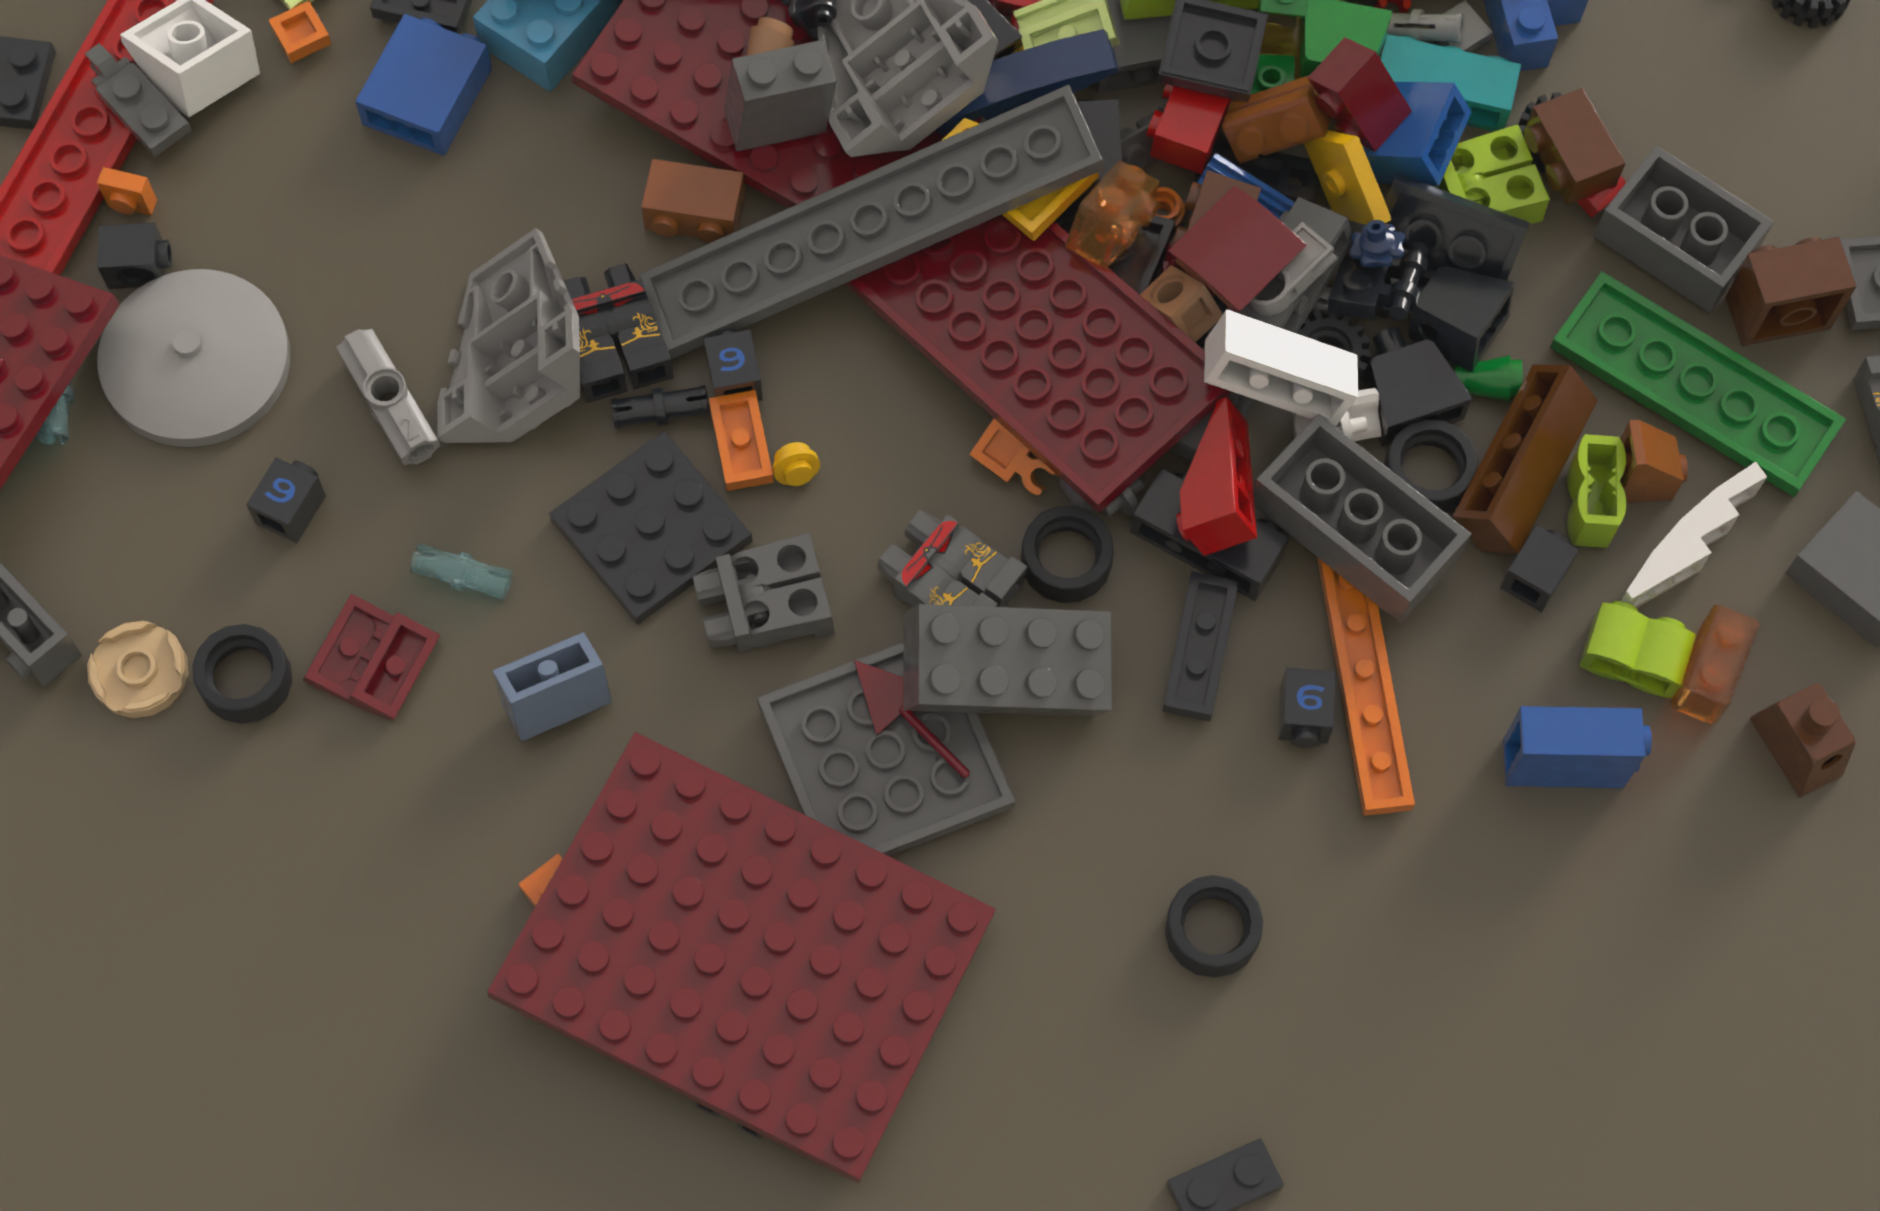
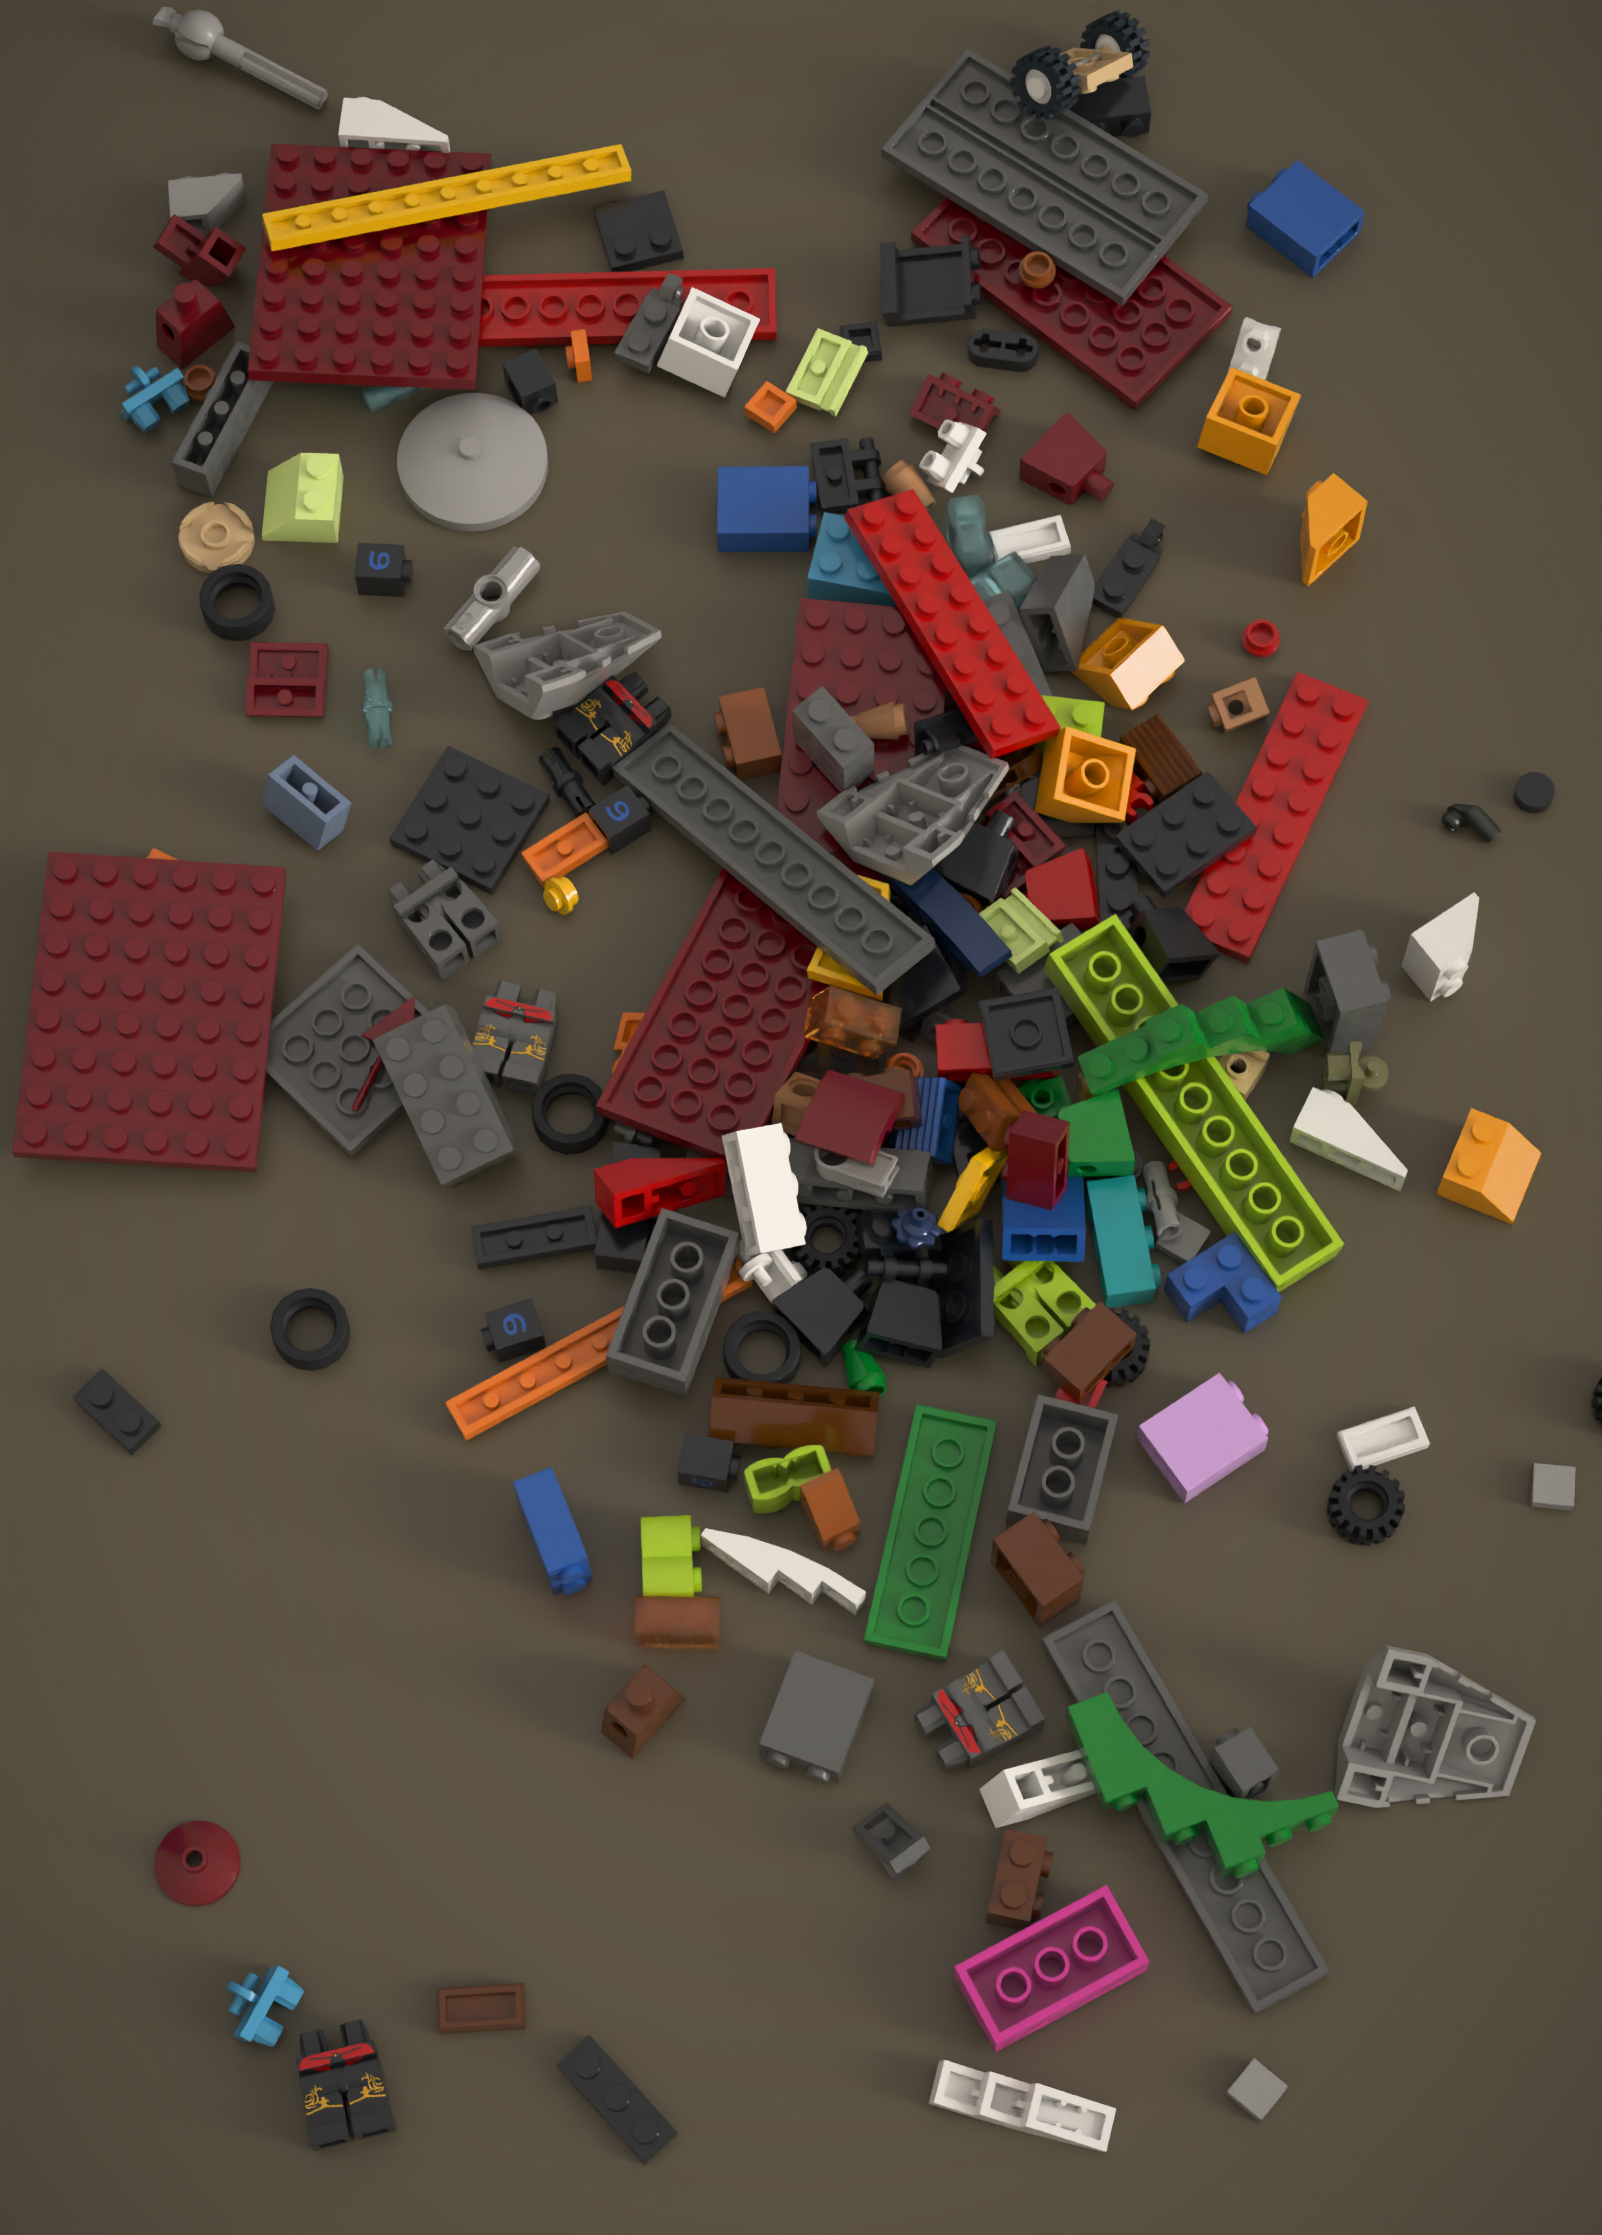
camera: 70 degrees right, 0 degrees up
none -> yellowish green slope [262,453,344,543]
none -> lavender brick [1136,1373,1269,1504]

